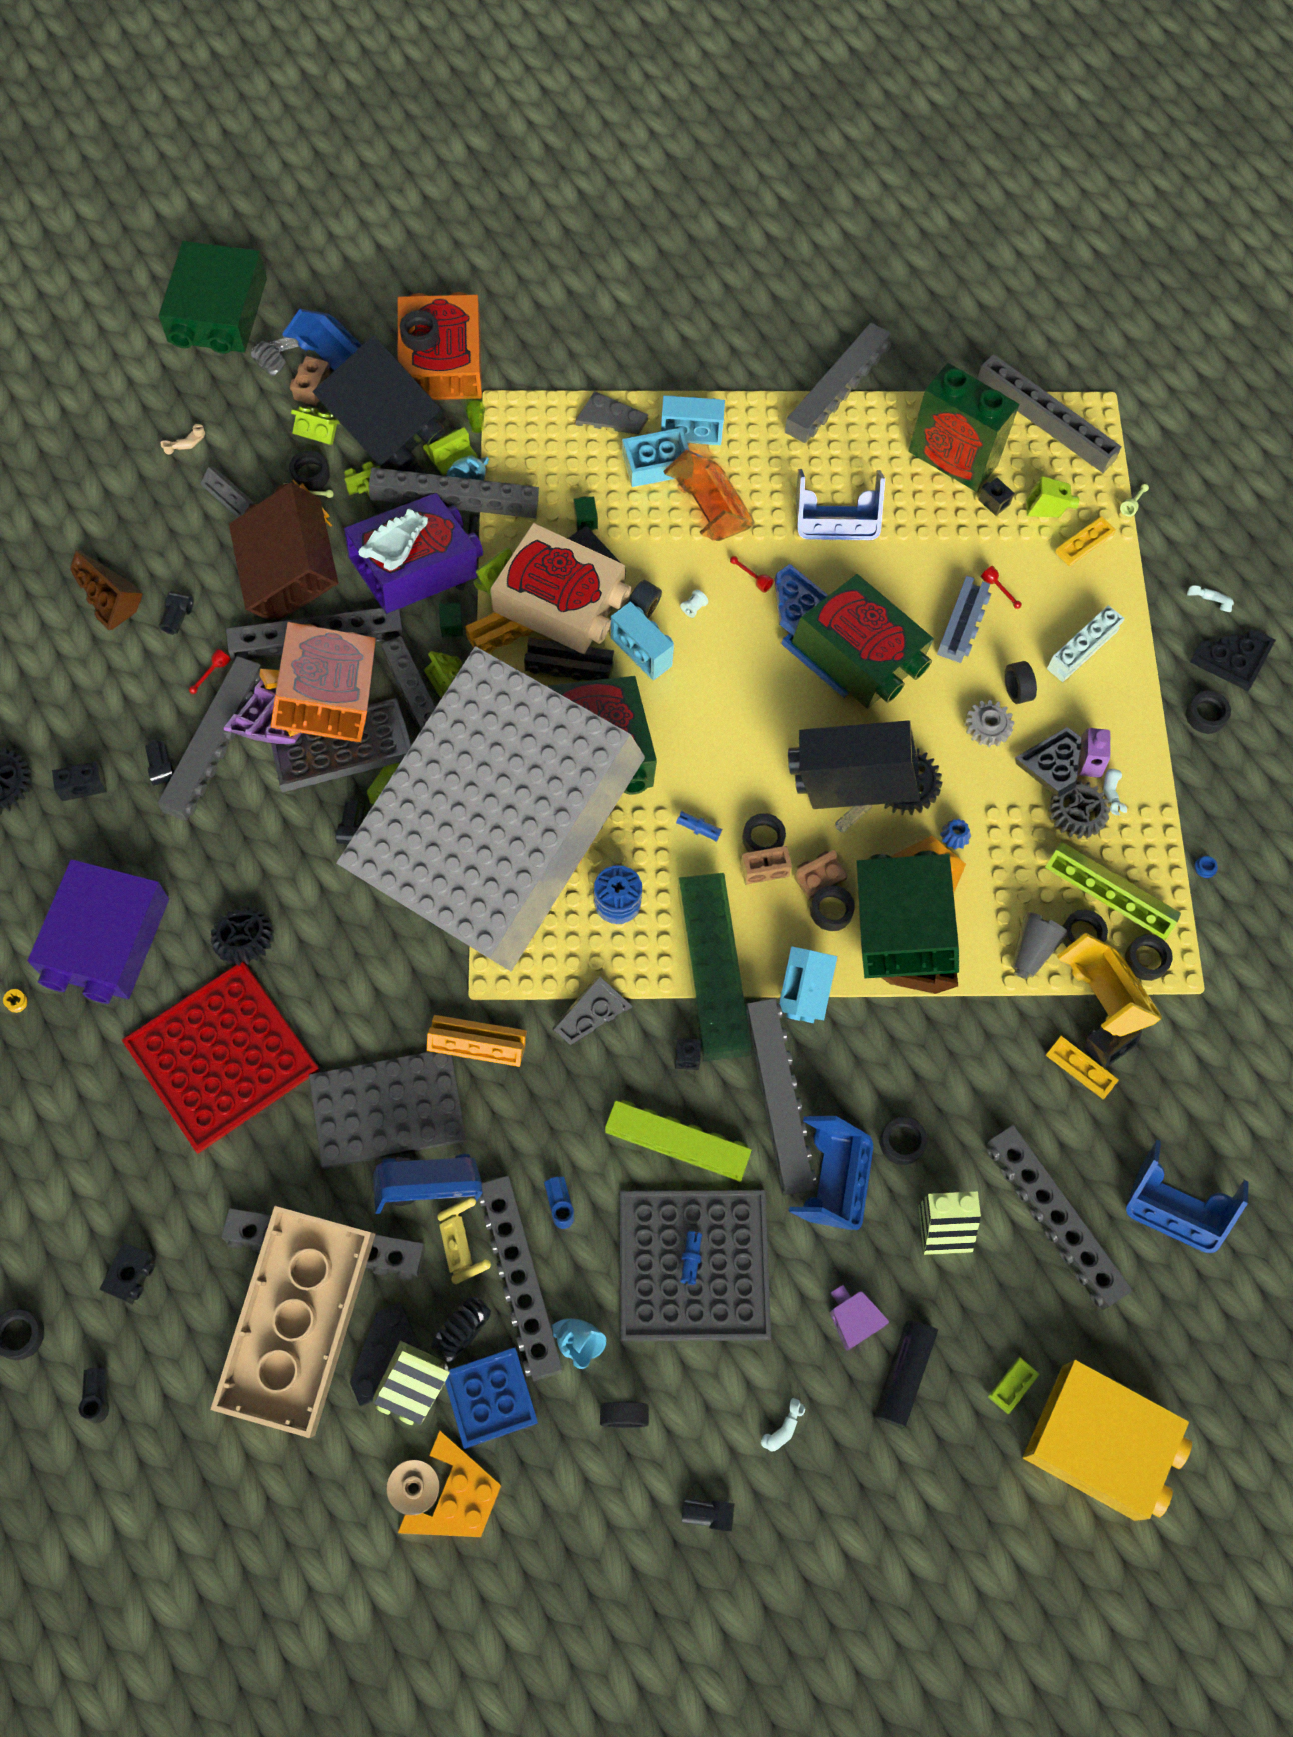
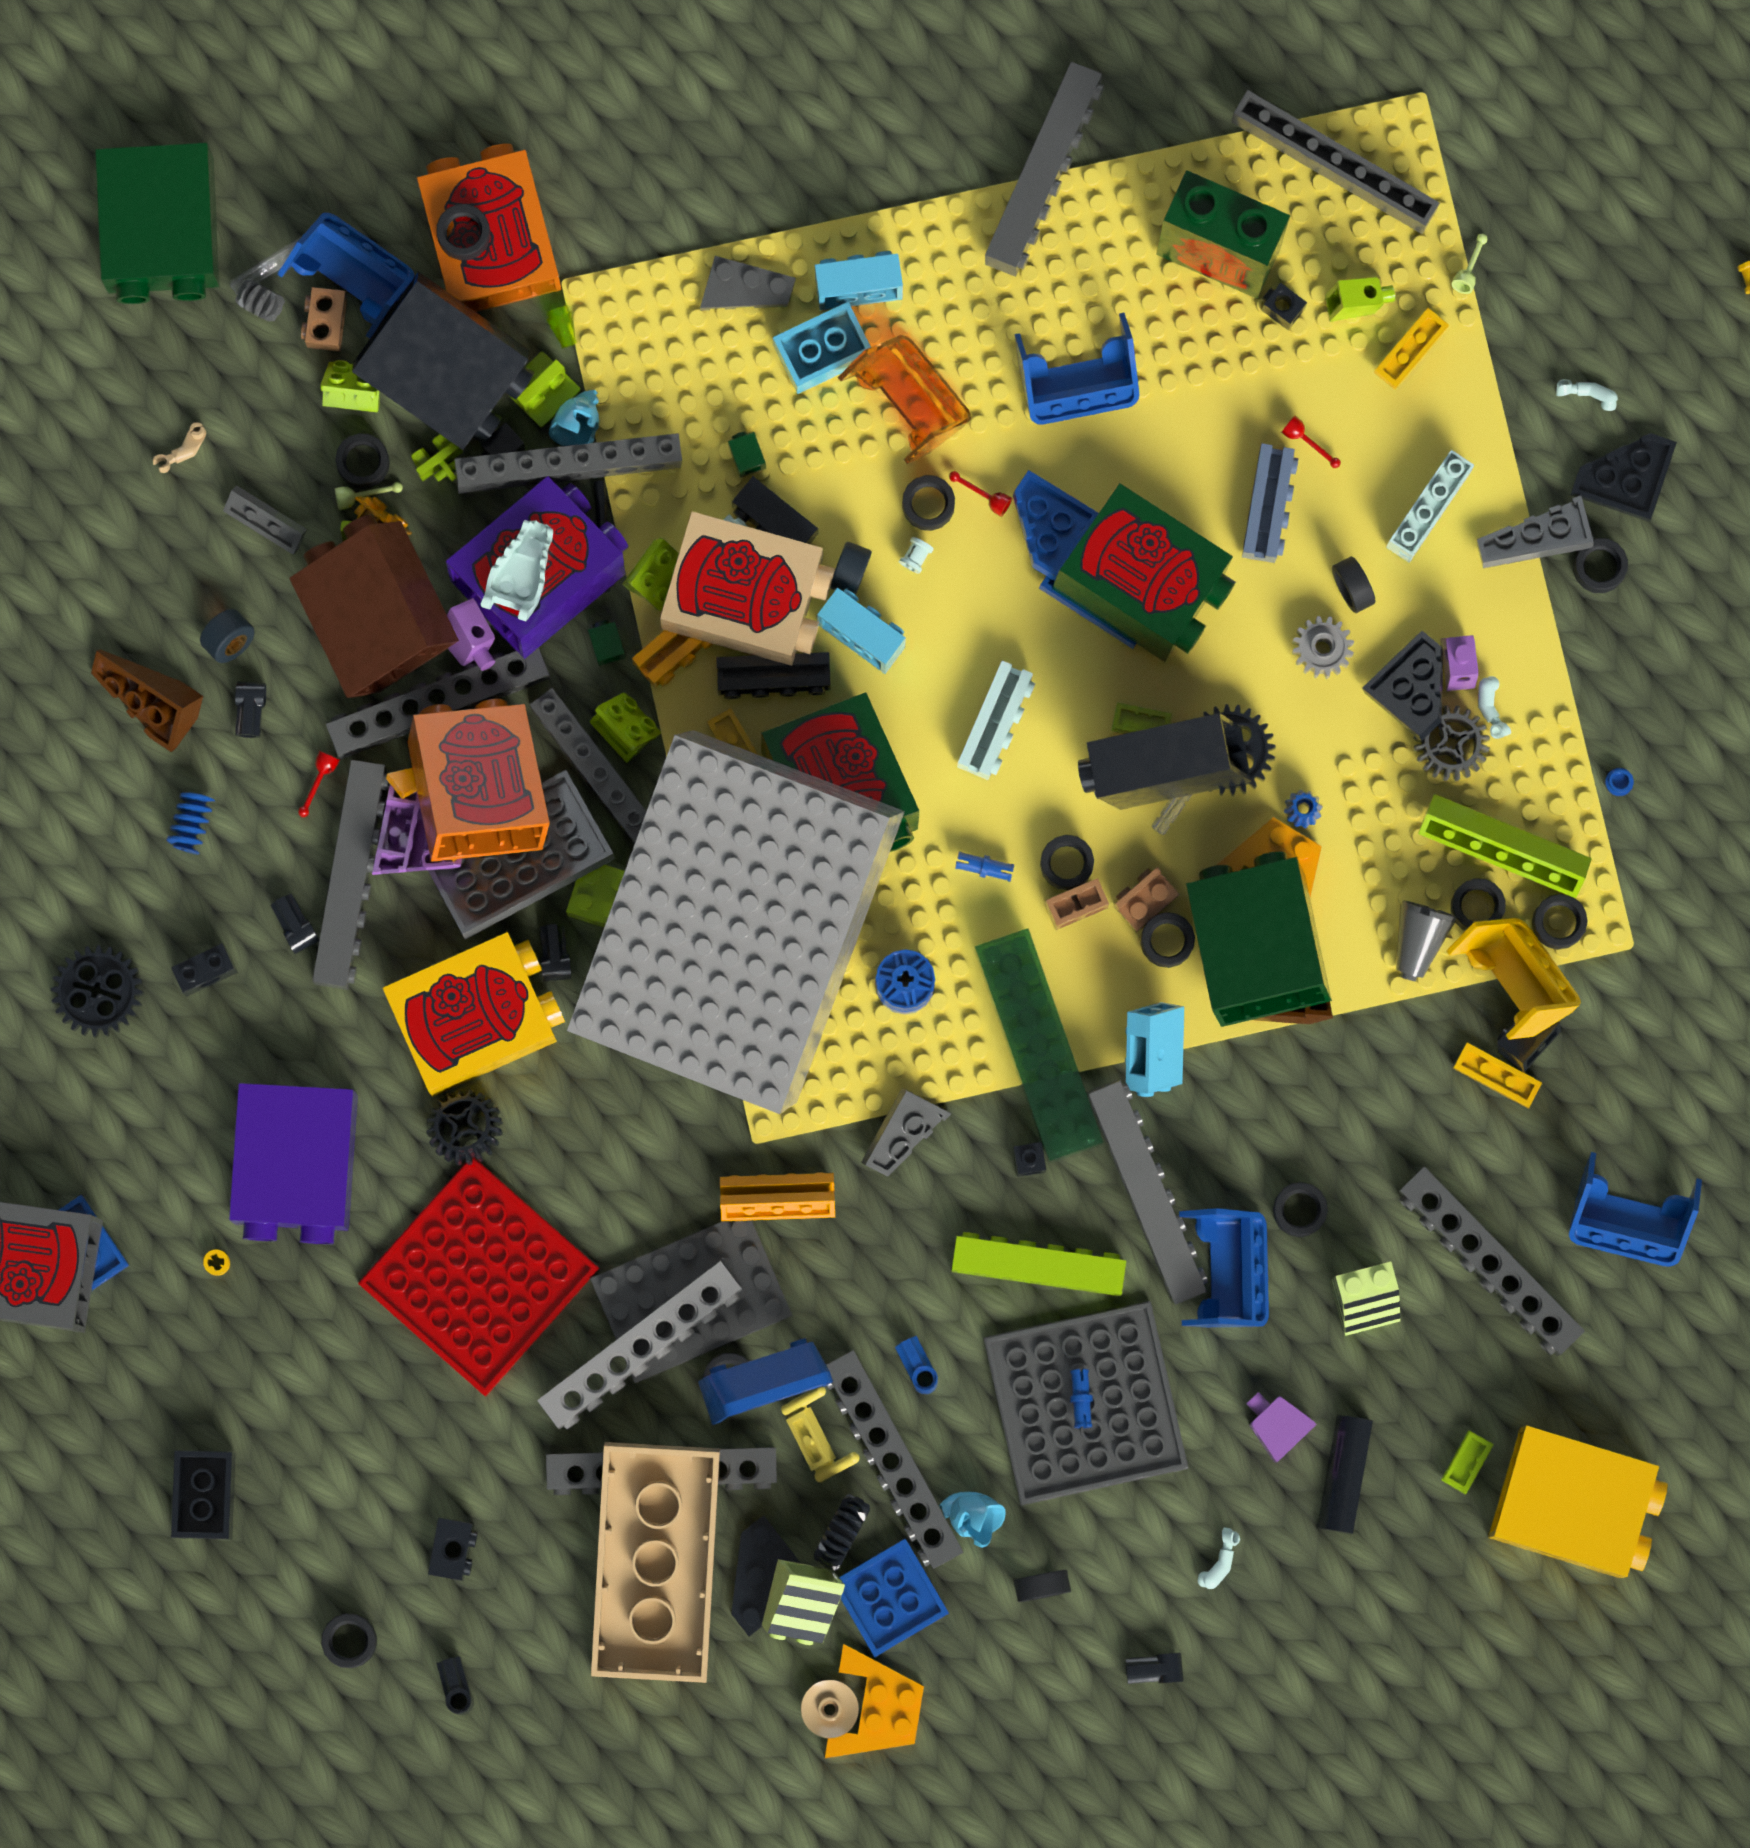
camera: 10 degrees left, 15 degrees up
none -> blue piece [166,792,215,855]
none -> black wheel [200,609,255,663]
none -> brick [383,932,565,1097]
none -> medium lavender torso [447,598,495,671]
none -> light grey brick [537,1261,742,1430]
none -> black tyre [902,475,955,531]
none -> light aqua brick [957,661,1036,780]
none -> dark grey wing [1477,495,1594,568]

